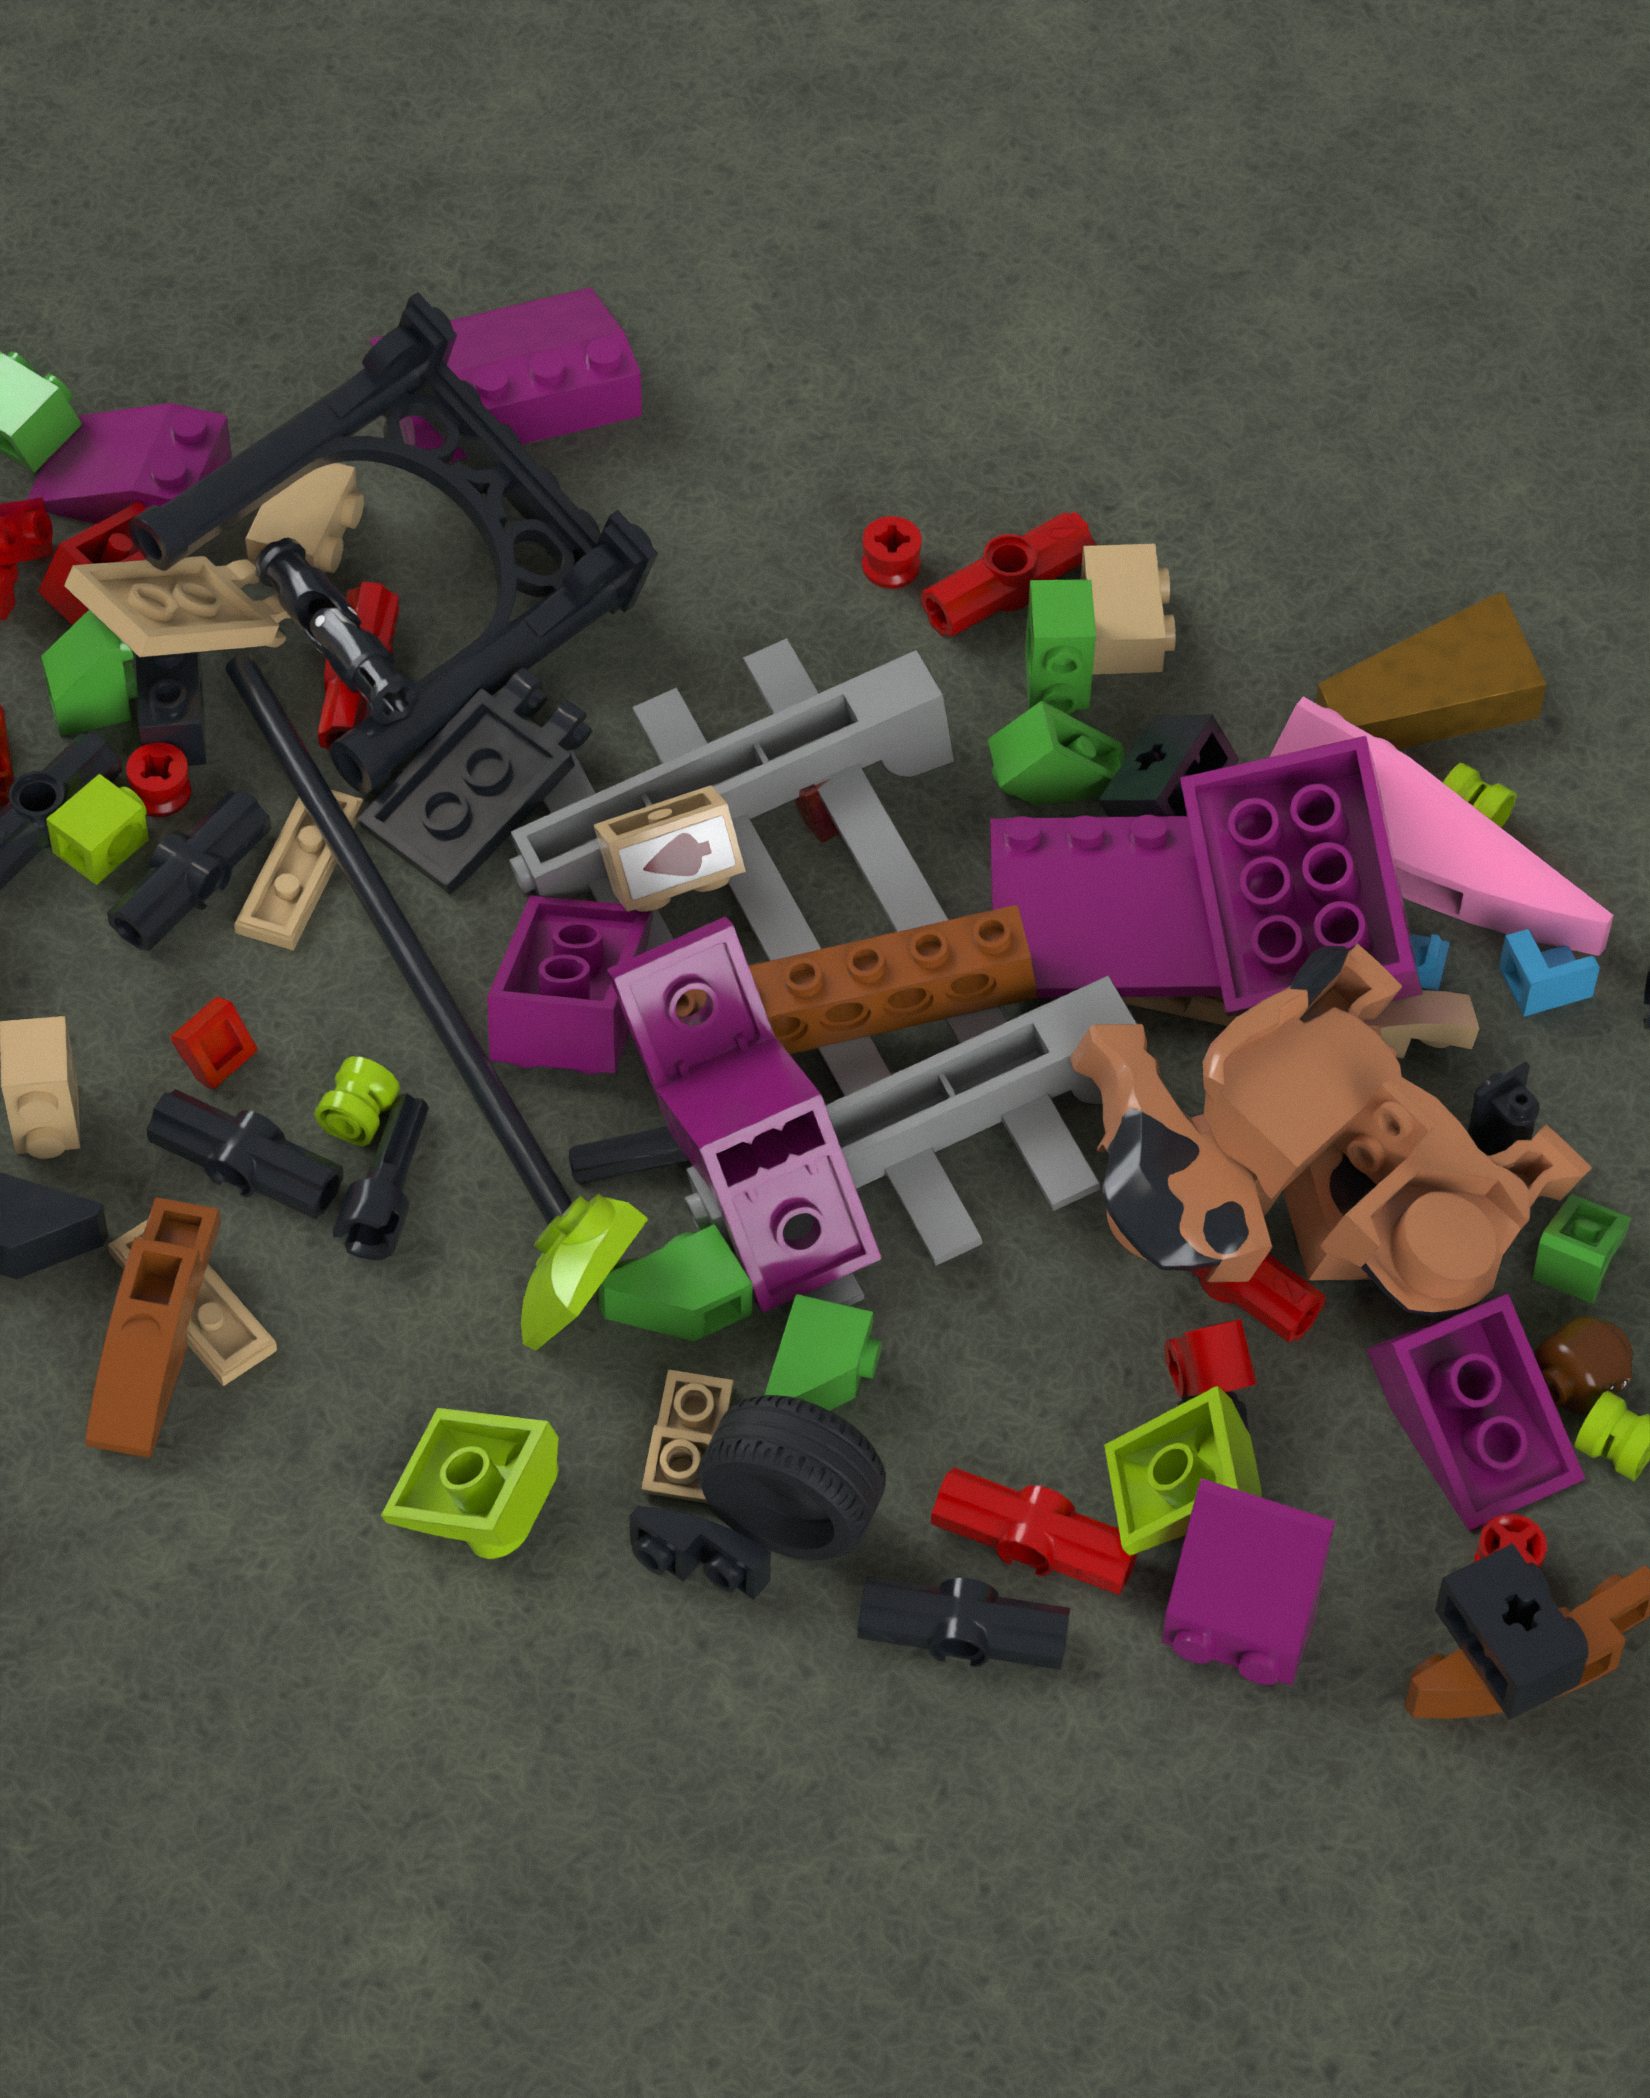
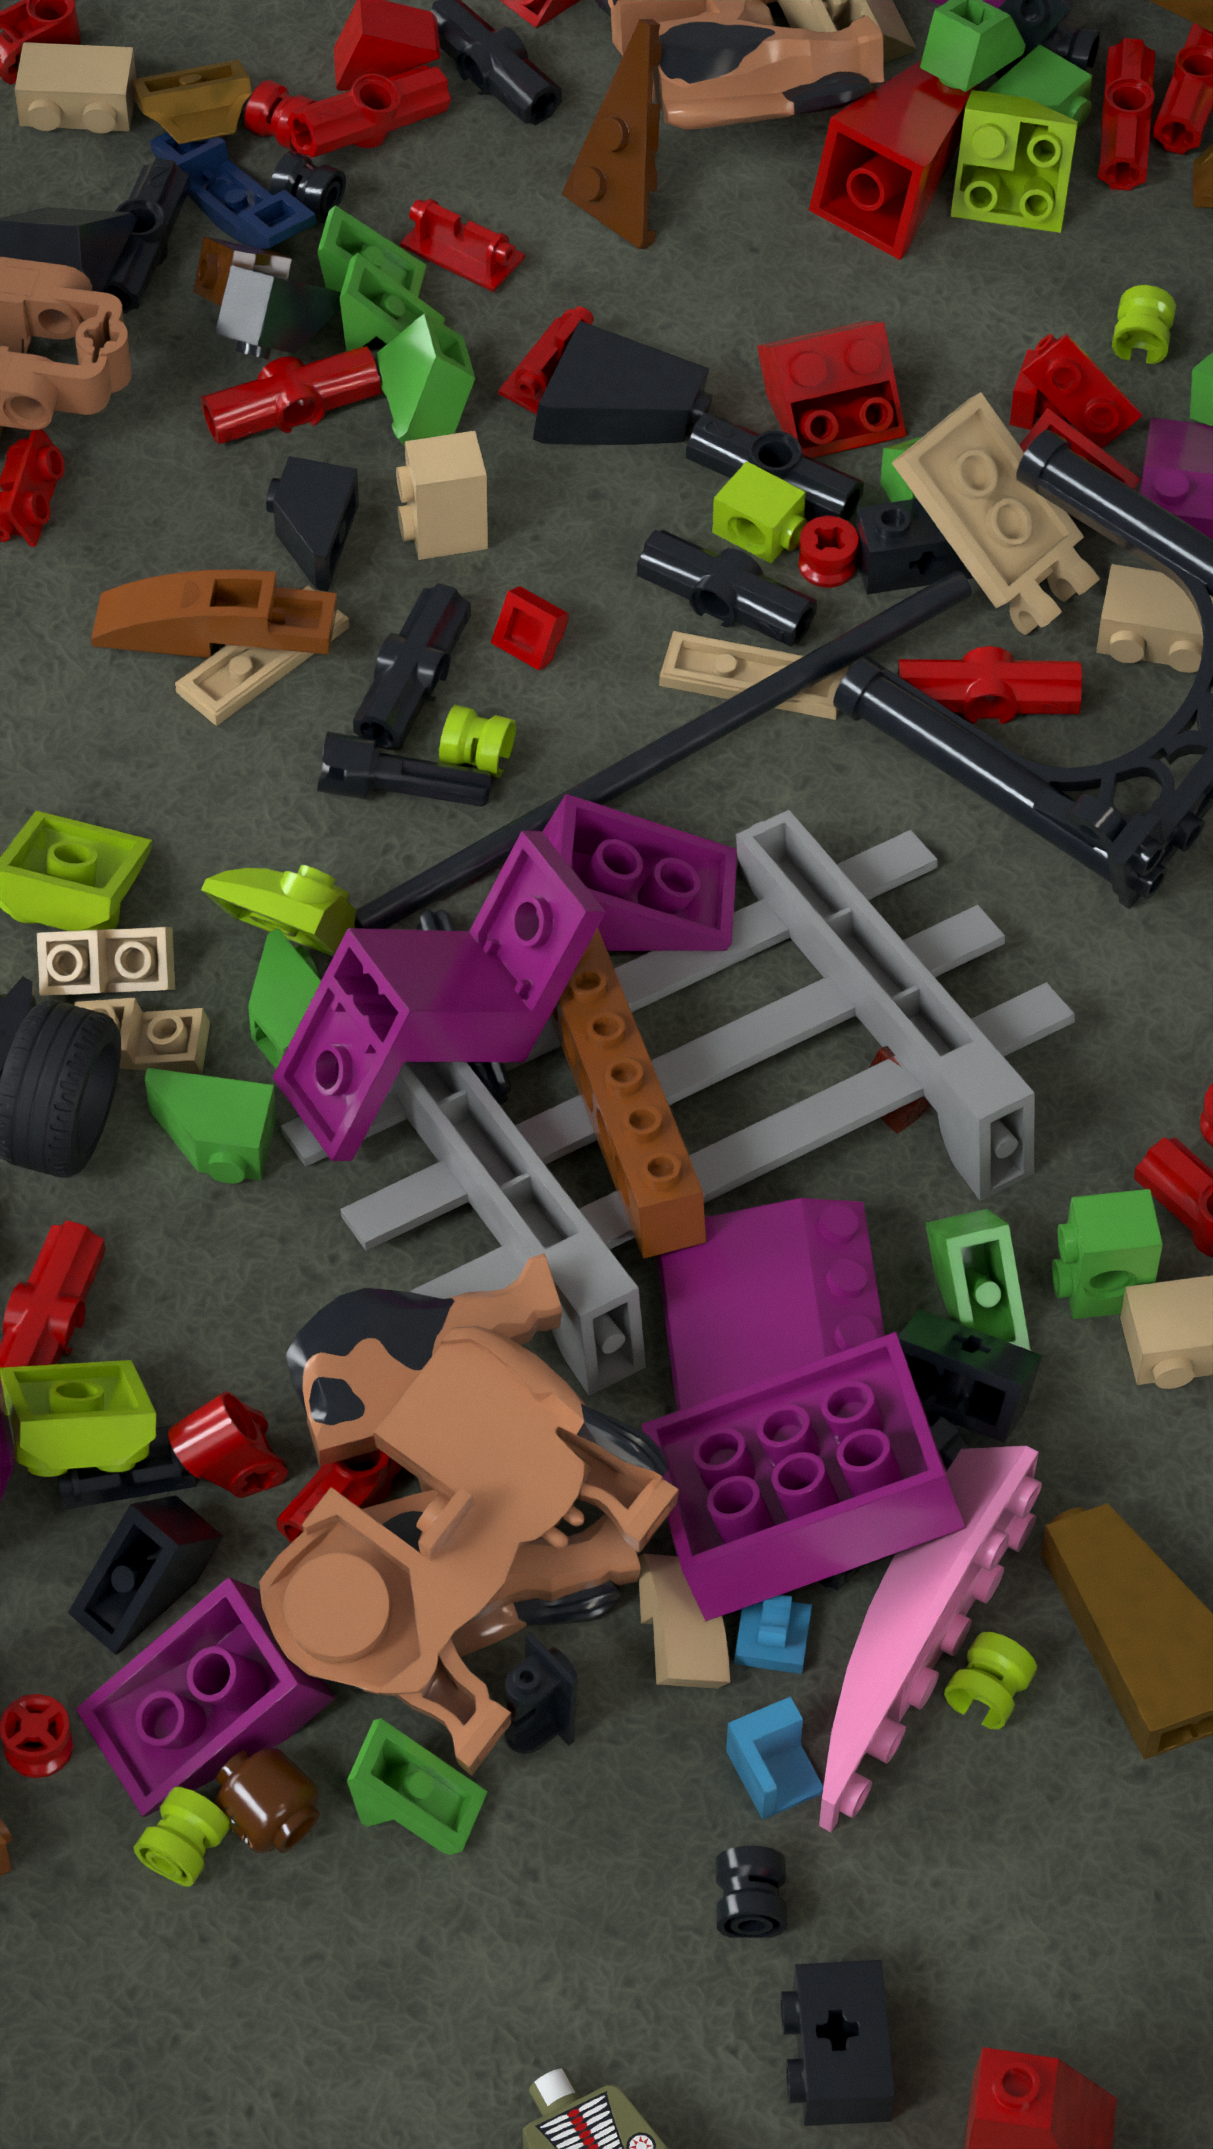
camera: 85 degrees right, 0 degrees up
black piece [255,537,419,724] -> none
black tile [357,668,592,894] -> none
brick [594,785,746,912] -> none
none -> tan slope [37,927,175,996]
none -> black slope [68,1495,224,1655]

